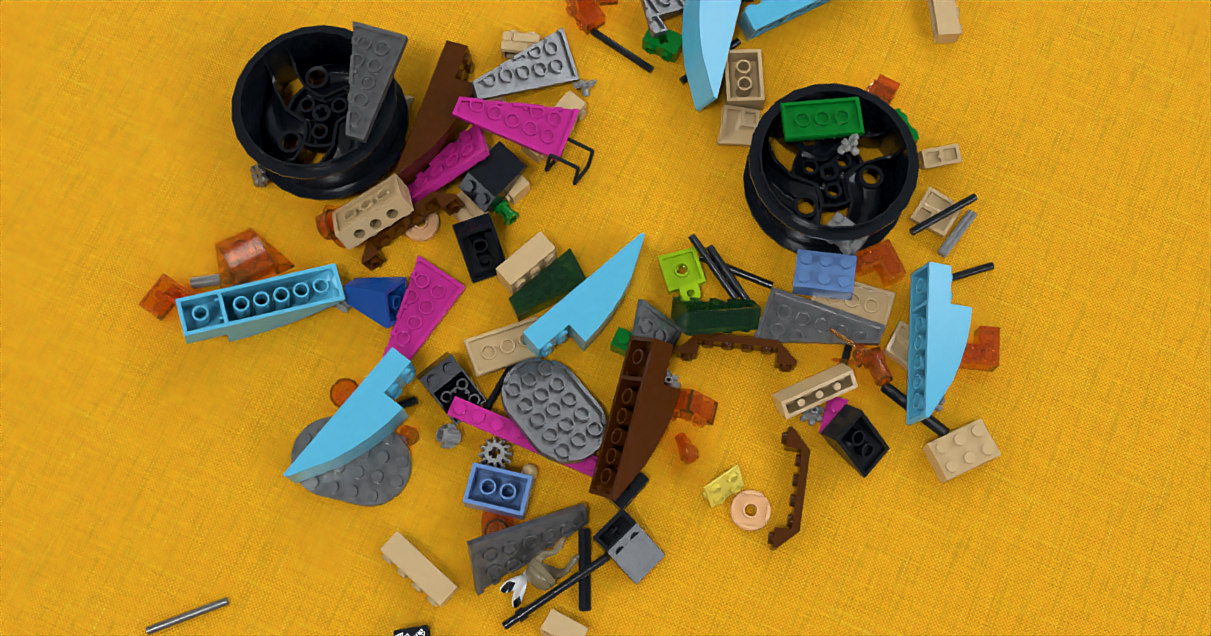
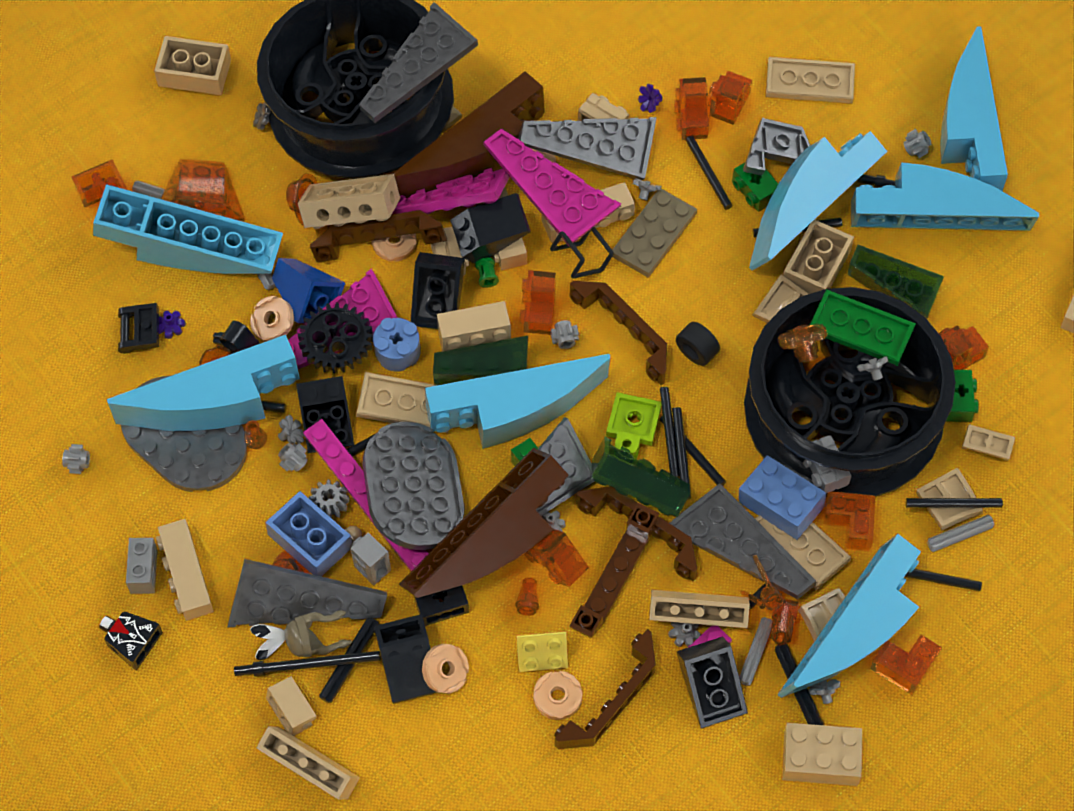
camera: 30 degrees right, 10 degrees down
none -> light grey gear [62,444,90,474]
none -> black plate [118,303,159,354]
none -> light grey brick [126,538,158,594]
none -> tan brick [154,36,231,95]
none -> dark purple plant [159,311,186,339]
none -> black beam [213,320,260,354]
none -> light nougat tile [250,296,294,341]
none -> light grey plant [278,415,304,444]
none -> black gear [298,302,373,374]
none -> light grey brick [350,533,391,586]
none -> medium blue brick [373,318,421,372]
none -> light nougat tile [422,644,469,693]
none -> clear orange brick [520,270,556,335]
none -> light grey gear [551,320,579,349]
none -> reddish brown slope [569,281,667,385]
none -> reddish brown slope [570,503,659,638]
none -> dark tan plate [612,189,697,278]
none -> dark purple plant [638,84,663,113]
none -> black tyre [676,322,720,366]
none -> light grey axle [739,617,774,686]
none -> clear orange plant [778,324,828,362]
none -> clear green wedge [848,245,944,320]

